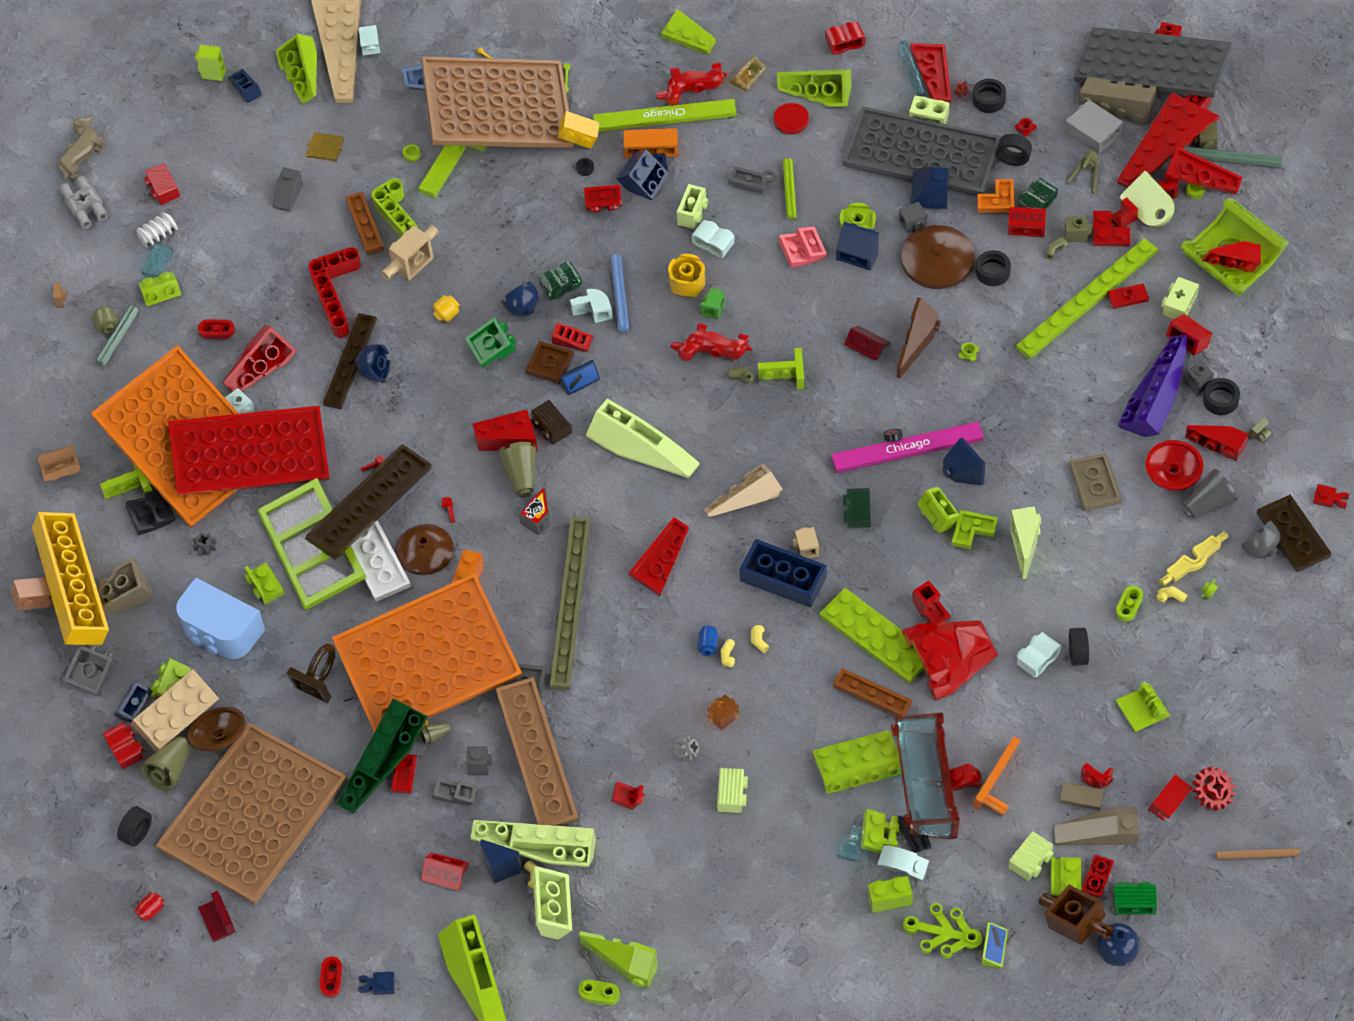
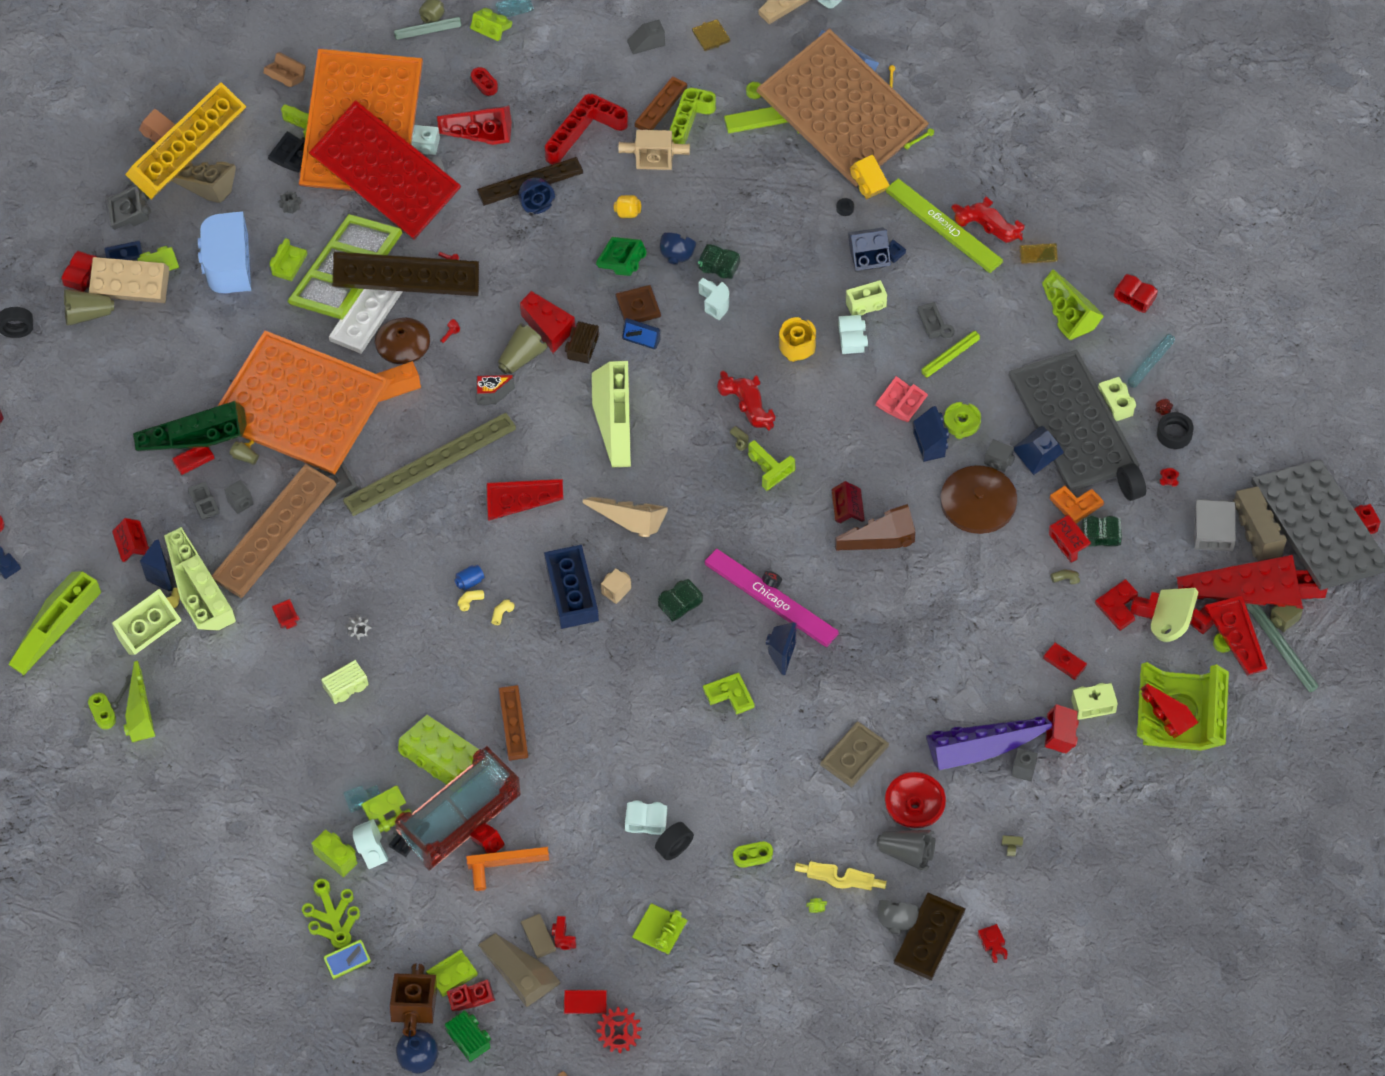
camera: 50 degrees right, 0 degrees up
medium nougat plate [156,722,348,905] -> none
reddish brown dish [188,707,246,752] -> none
dark brown tile [286,644,336,704] -> none
red slope [552,322,593,352] -> none
red bracket [584,184,622,213] -> none
medium blue axle [611,254,629,332] -> none
orange brick [624,128,678,159] -> none
lime wing [661,9,716,55] -> none
bright green brick [700,288,725,320] -> none
clear orange brick [708,694,739,731] -> none
red tile [773,103,809,135] -> none
lime plate [819,588,924,684] -> none
red wedge [902,620,998,701] -> none
red wing [909,43,951,104] -> none
red brick [912,580,951,623] -> none
lime brick [917,487,960,533] -> none
lime plate [958,342,979,361] -> none
black tyre [975,250,1011,286] -> none
yellowish green brick [1009,831,1054,881] -> none
yellowish green slope [1010,506,1041,579] -> none
lime plate [1016,238,1158,360] -> none
olive brick [1065,216,1092,242] -> none
olive plant [1066,150,1100,194] -> none
light yellow arm [1157,586,1187,603] -> none
red slope [1185,425,1249,461] -> none
black tyre [1203,378,1240,415] -> none

